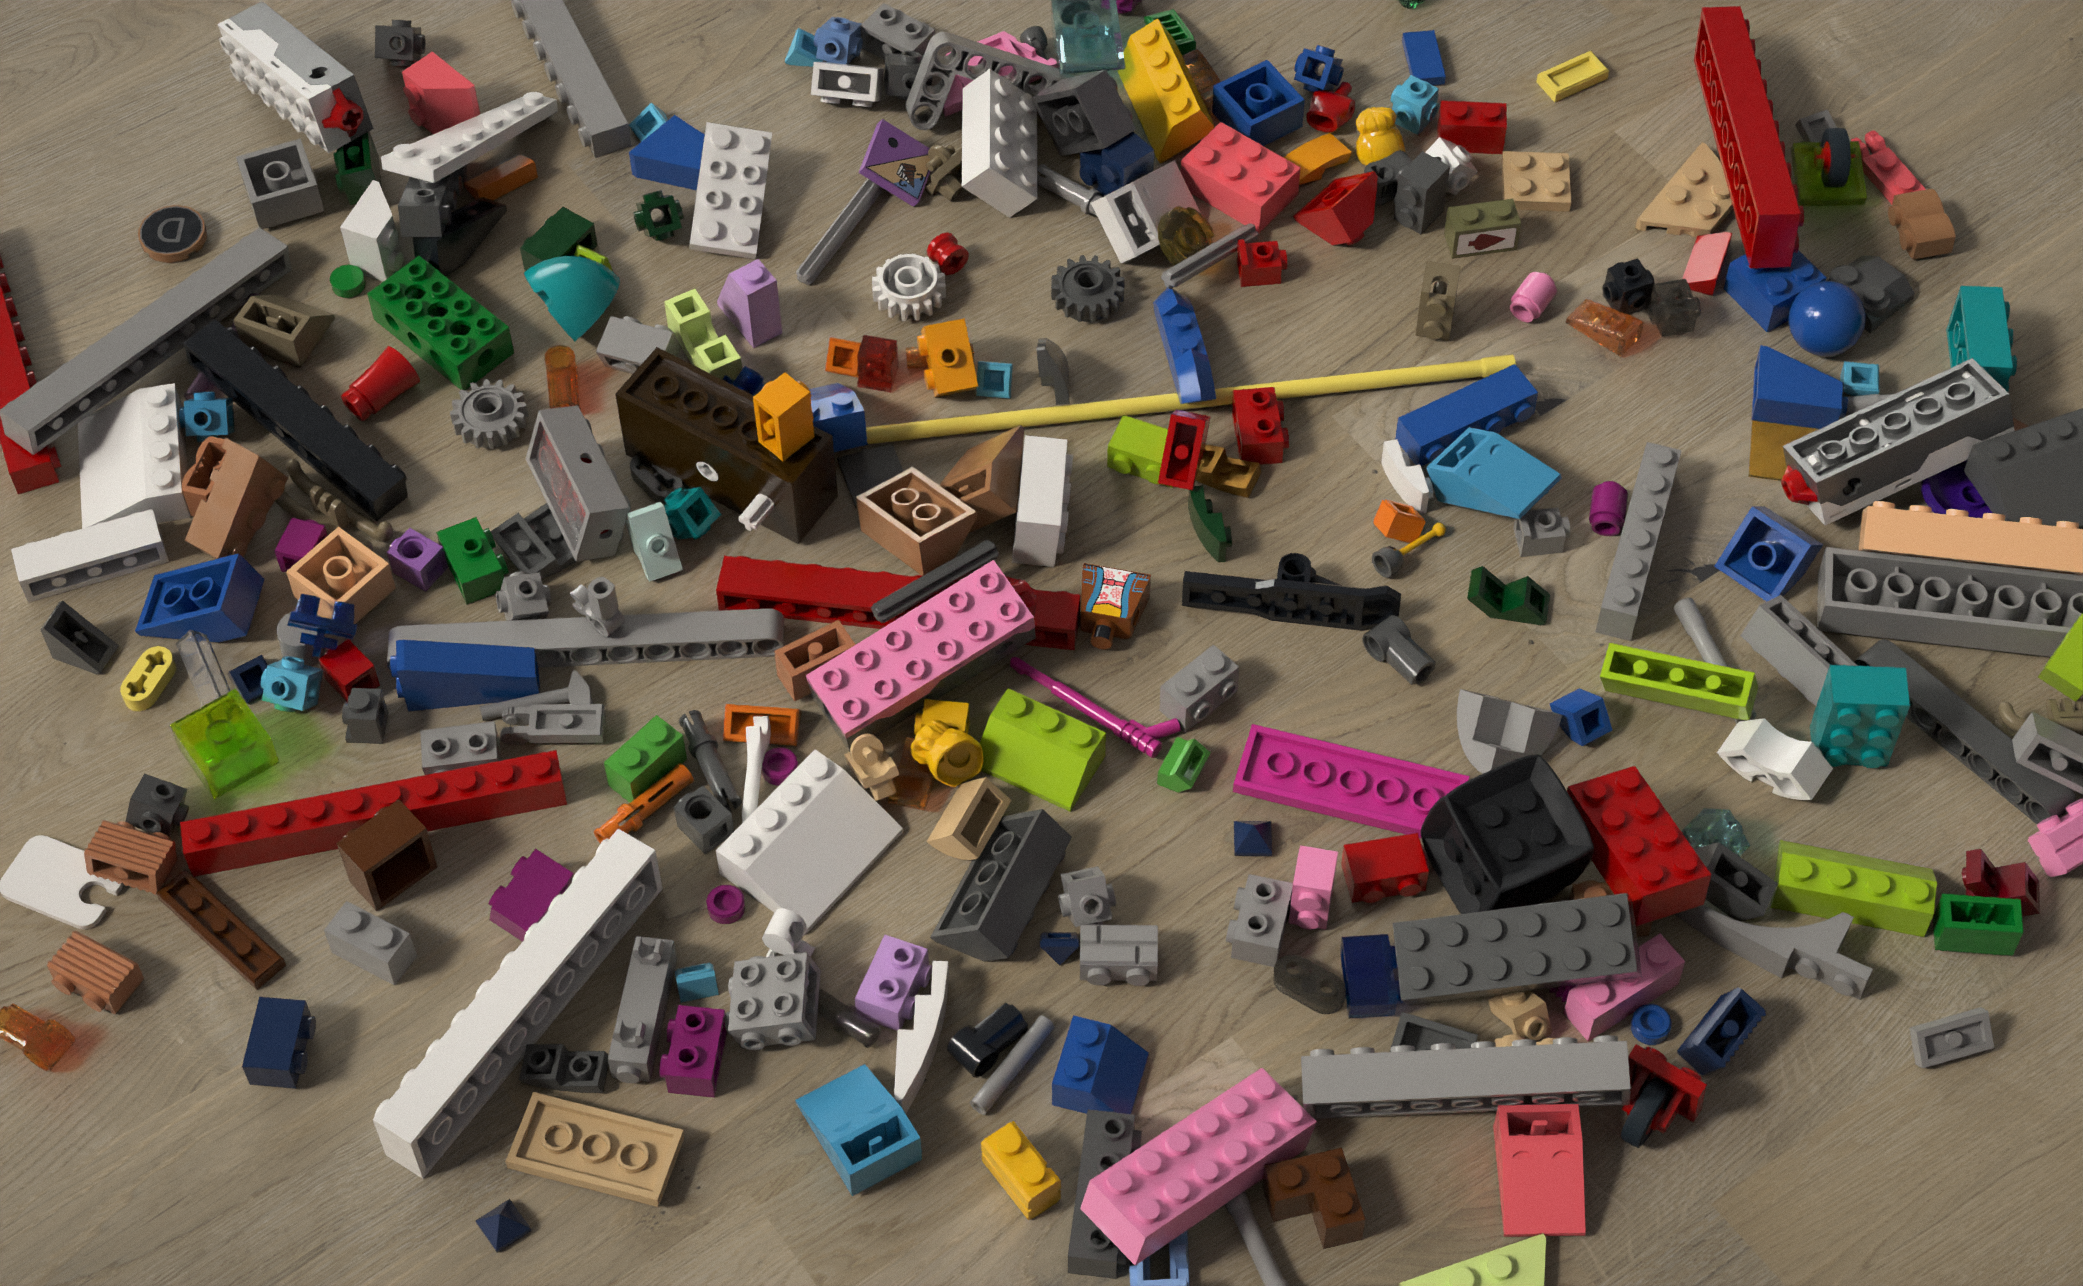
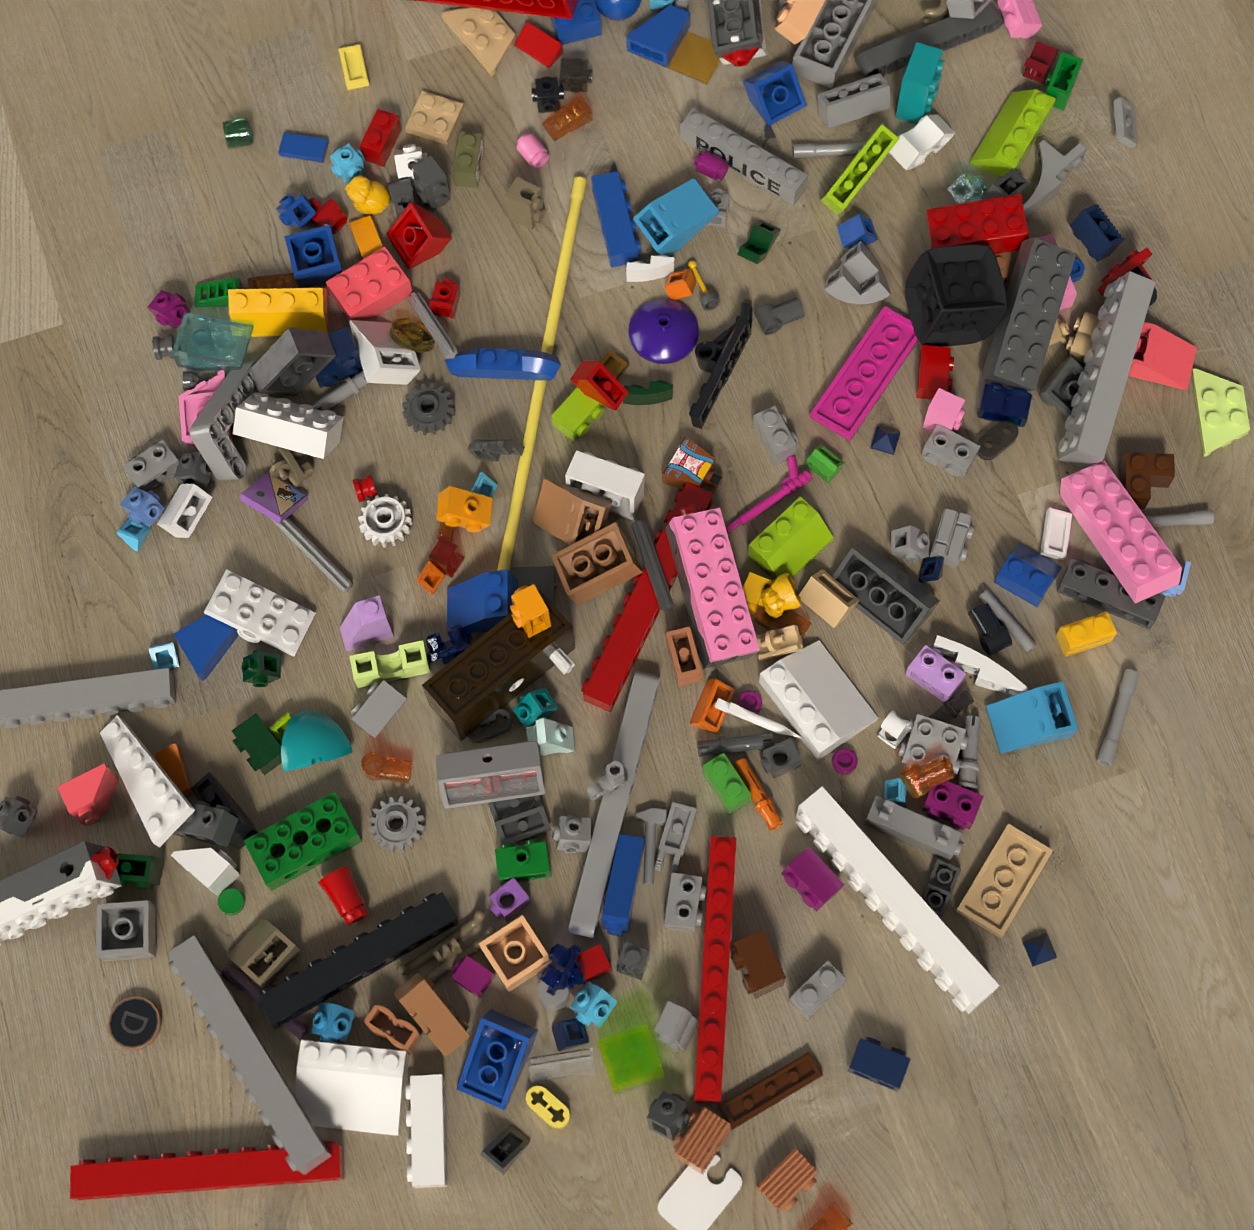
camera: 70 degrees left, 15 degrees up
red brick [1232,387,1289,465] -> none
none -> dark purple dish [629,299,699,364]
none -> light grey brick [653,1001,699,1053]
none -> clear orange piece [899,756,955,798]
none -> light grey pin [956,715,981,793]
none -> white tile [1040,507,1072,561]
none -> light grey piece [1097,669,1140,767]

